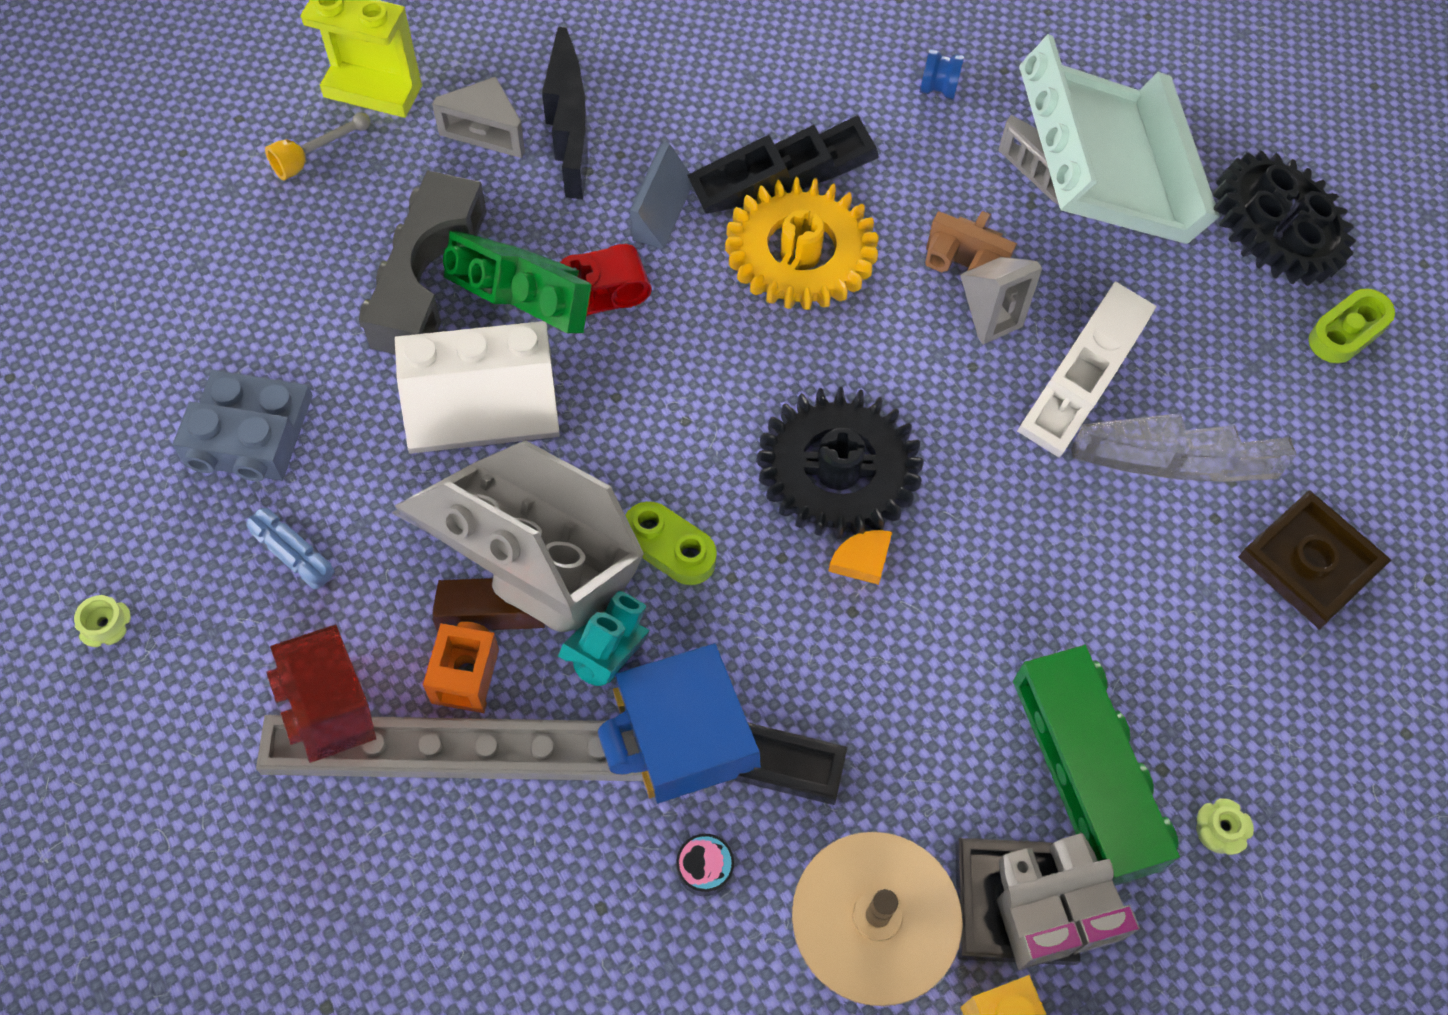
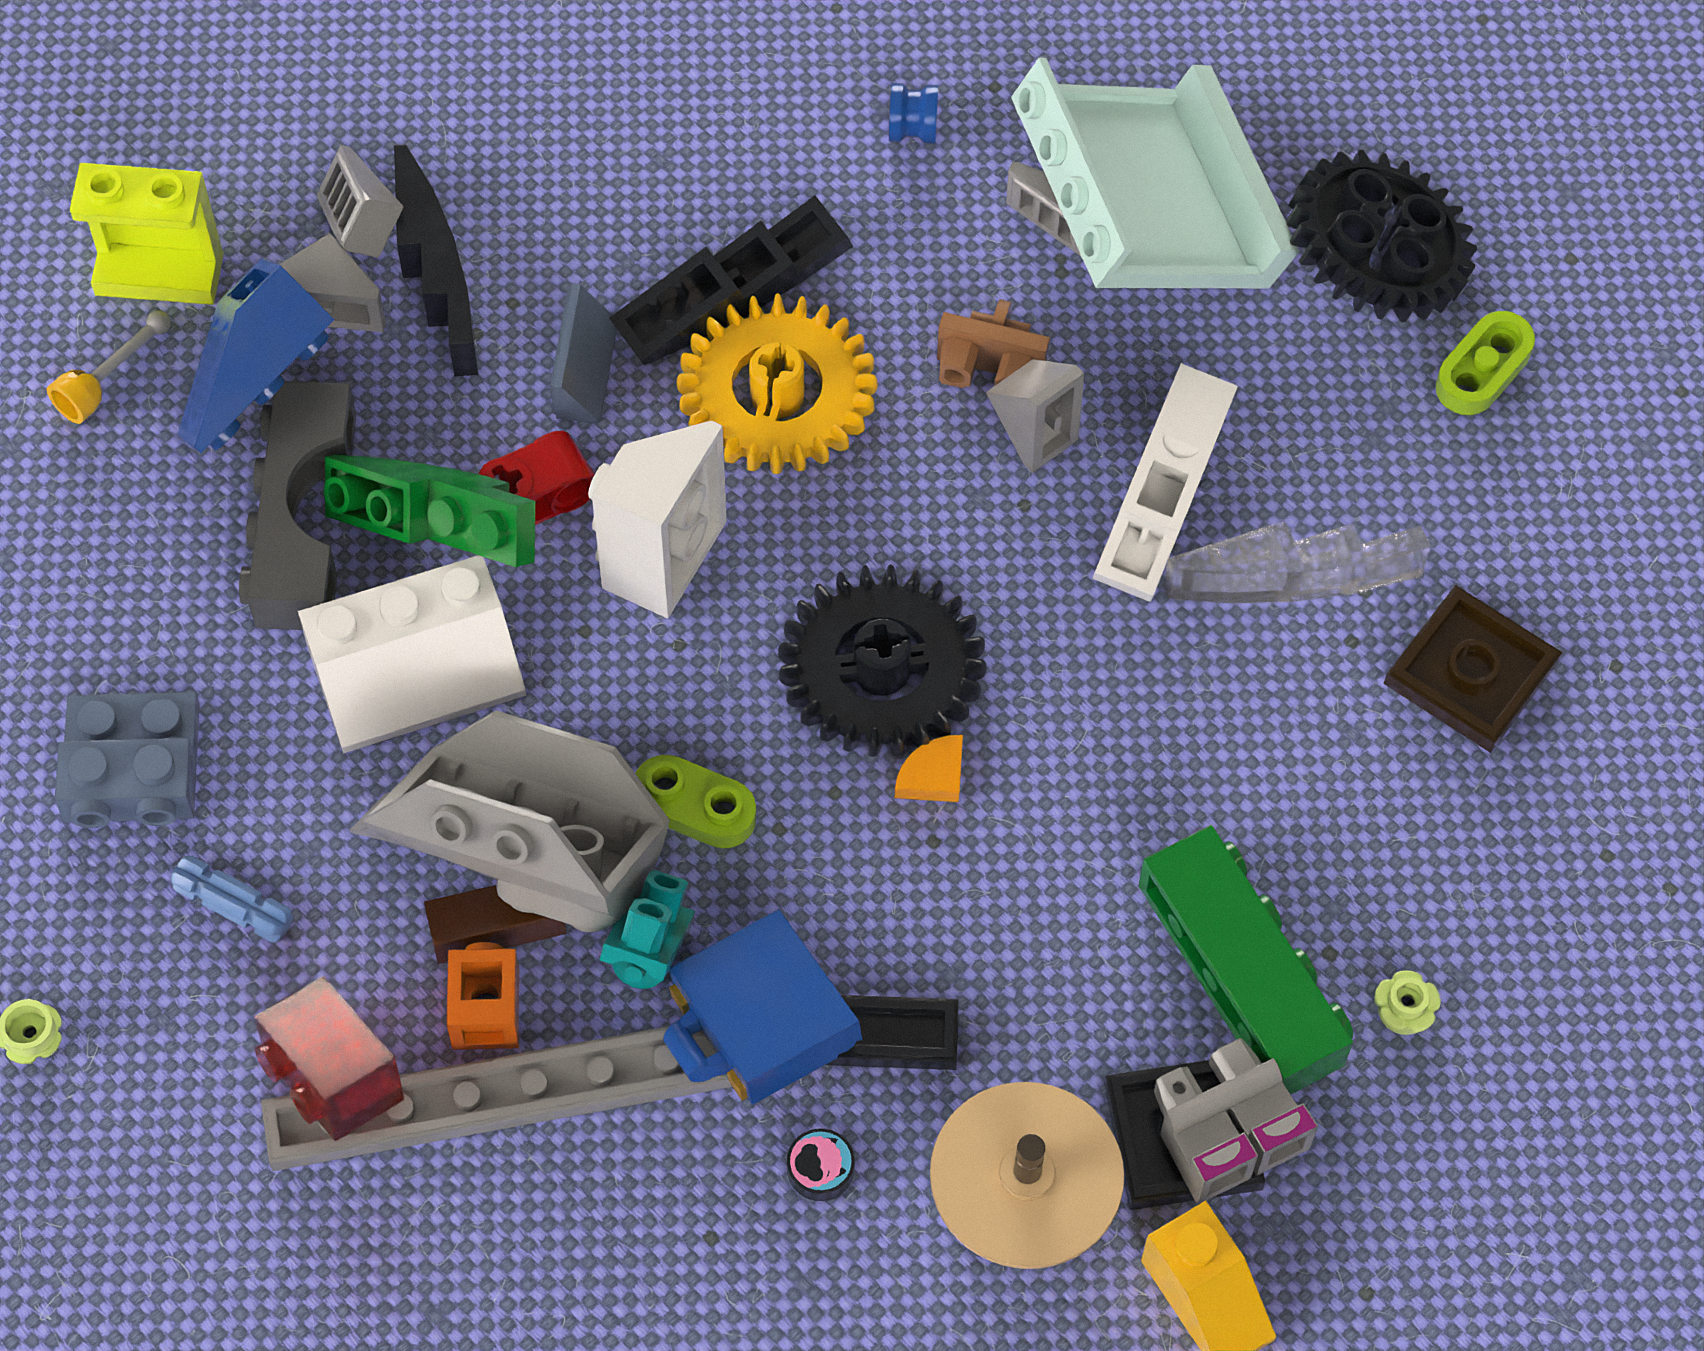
camera: 10 degrees left, 0 degrees up
none -> blue slope [177,259,335,453]
none -> light grey slope [316,145,403,258]
none -> white slope [588,421,727,619]

